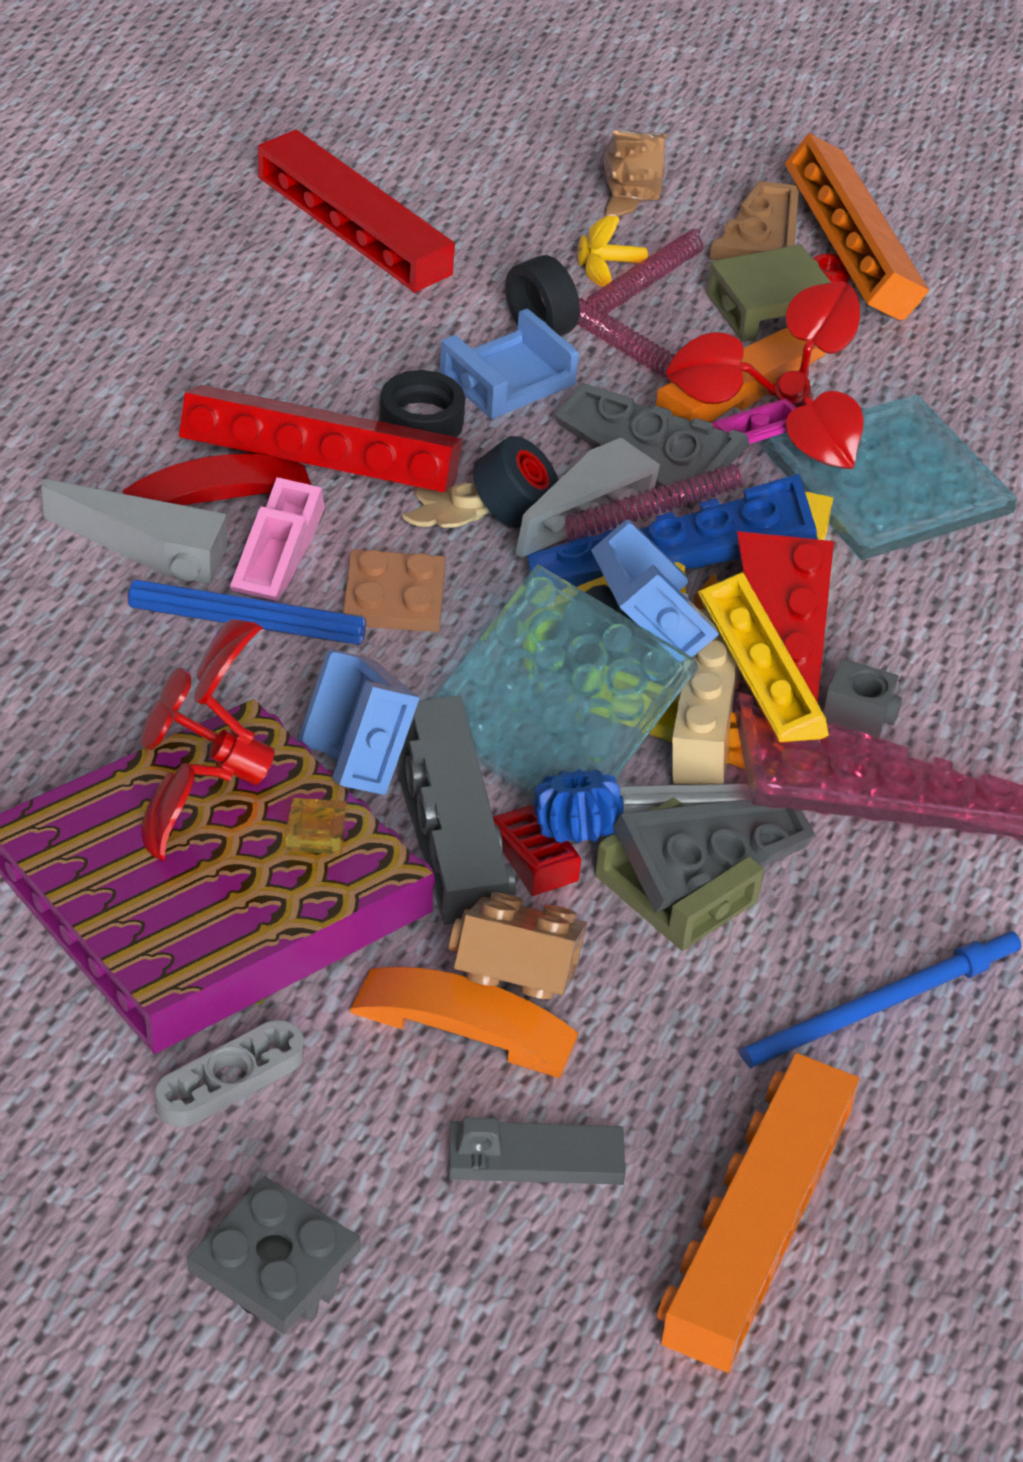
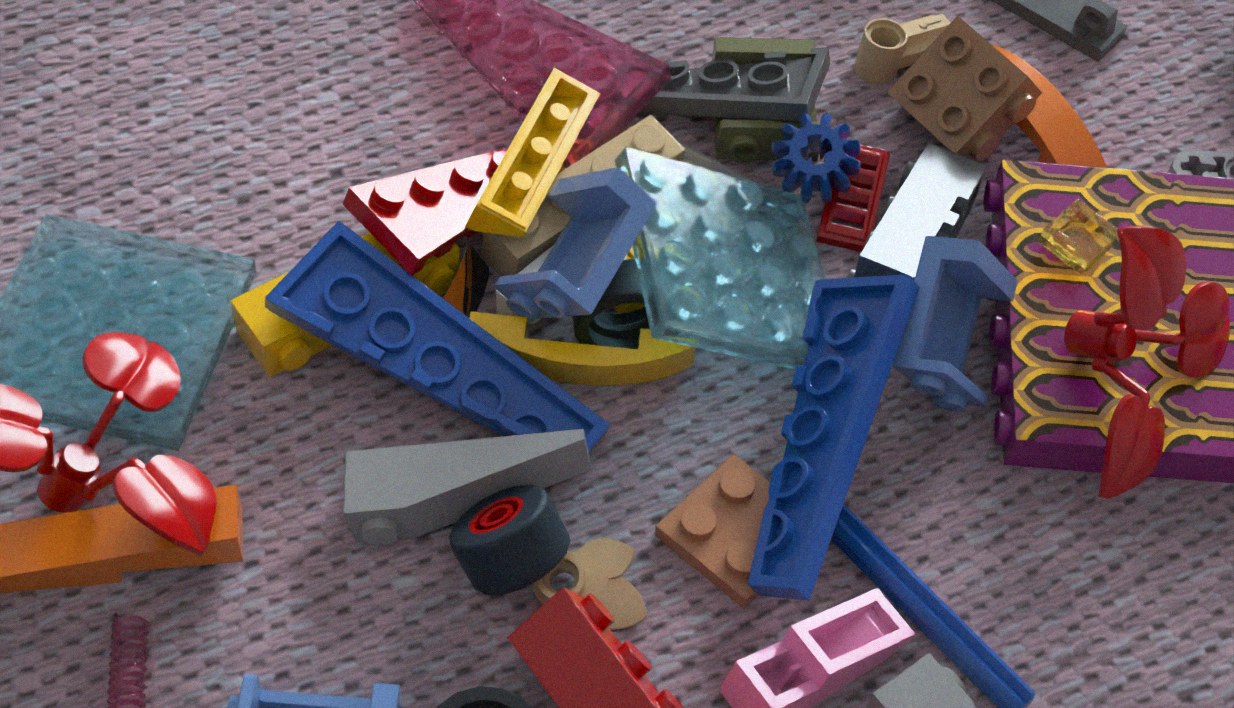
camera: 140 degrees left, 10 degrees up
dark grey wing [554,383,749,510] -> none
clear pink piece [565,463,744,542] -> none
dark pink slope [712,398,797,444] -> none
dark grey brick [823,658,903,740] -> none
none -> blue wing [748,274,920,601]
none -> tan piece [854,13,950,84]

